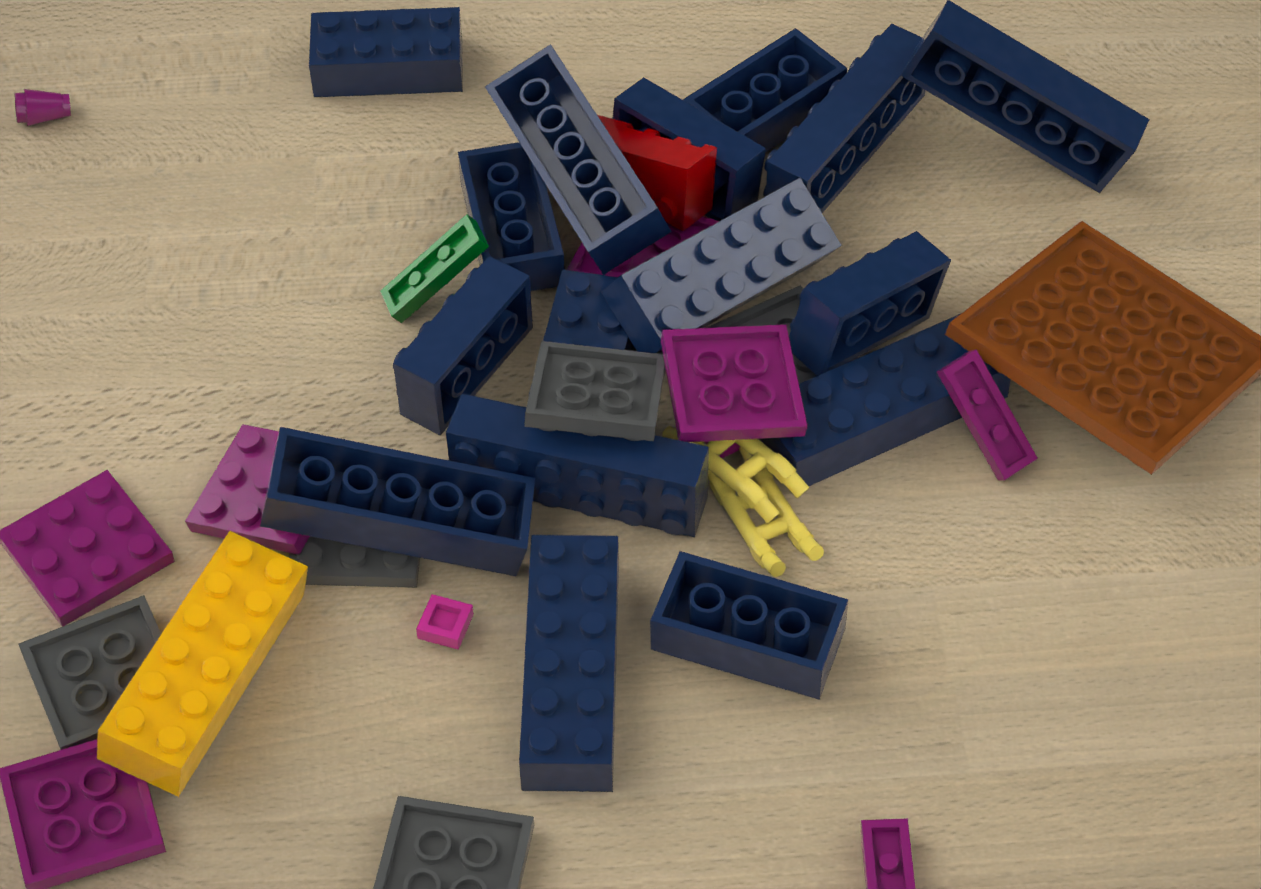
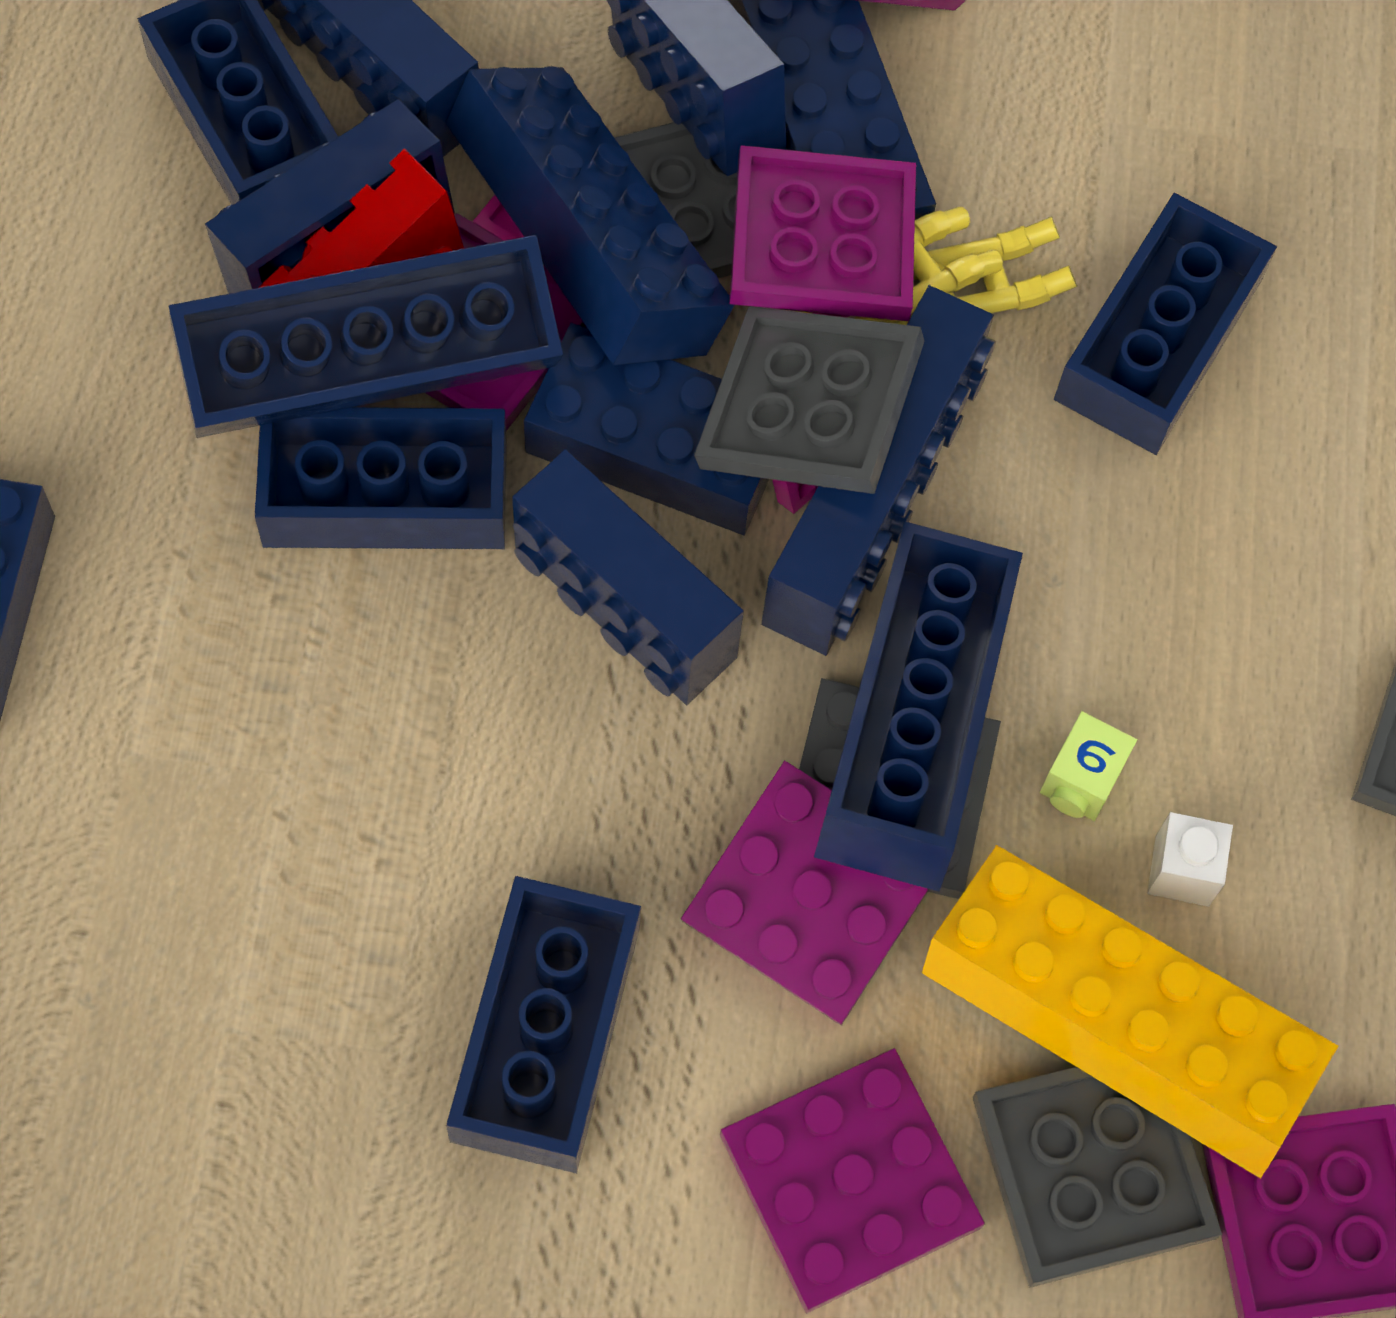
camera: 85 degrees left, 15 degrees up
green plate [380,214,489,323] -> none
dark pink plate [416,594,474,650] -> none
dark blue brick [519,535,619,792] -> none
none -> dark blue brick [446,876,641,1174]
none -> yellowish green brick [1040,711,1138,821]
none -> white brick [1147,812,1233,907]

